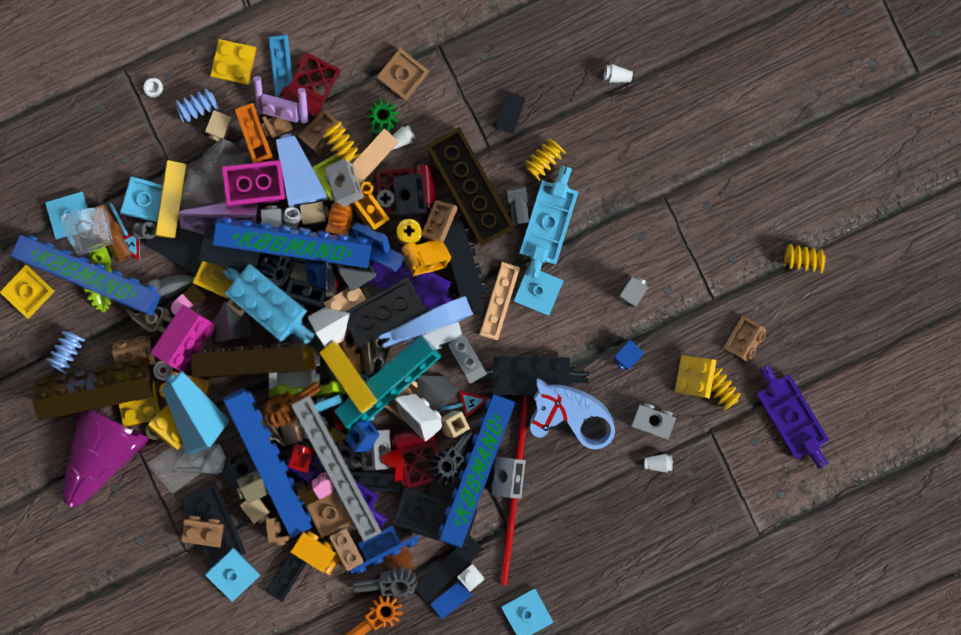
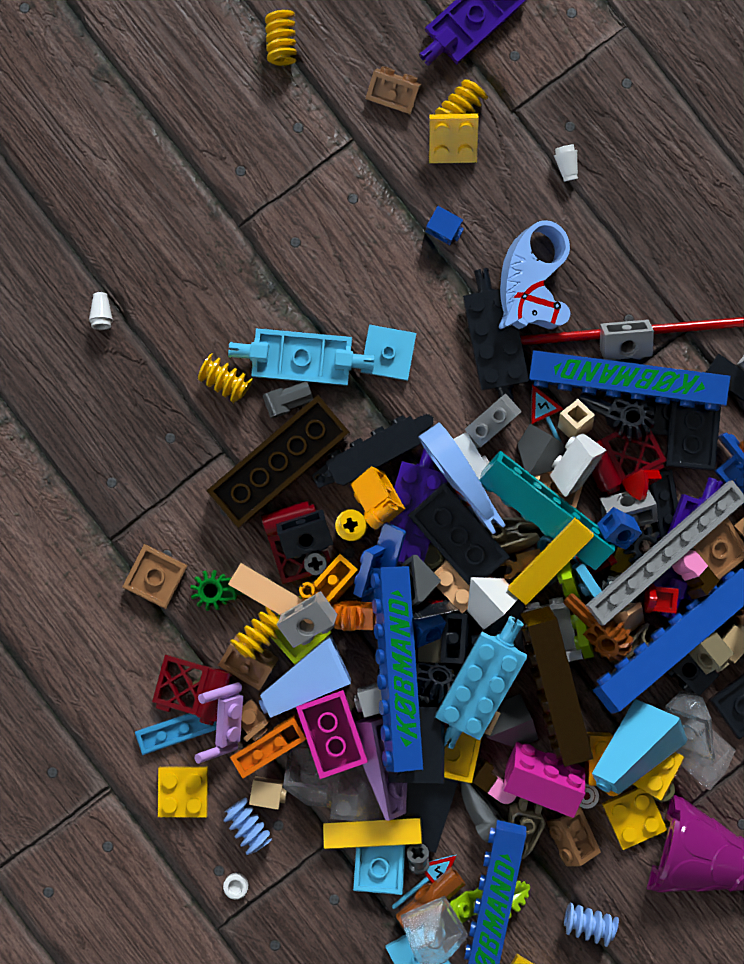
camera: 100 degrees left, 0 degrees up
dark brown brick [32,358,153,420] -> none
white cone [282,207,301,230] -> none
tan brick [300,202,329,226] -> none
white cone [392,126,416,150] -> none
medium nougat bracket [421,200,458,243] -> none
light nougat tile [479,262,520,341] -> none
black tile [496,92,526,135] -> none
light grey brick [618,276,649,308] -> none
light grey brick [631,403,676,440] -> none

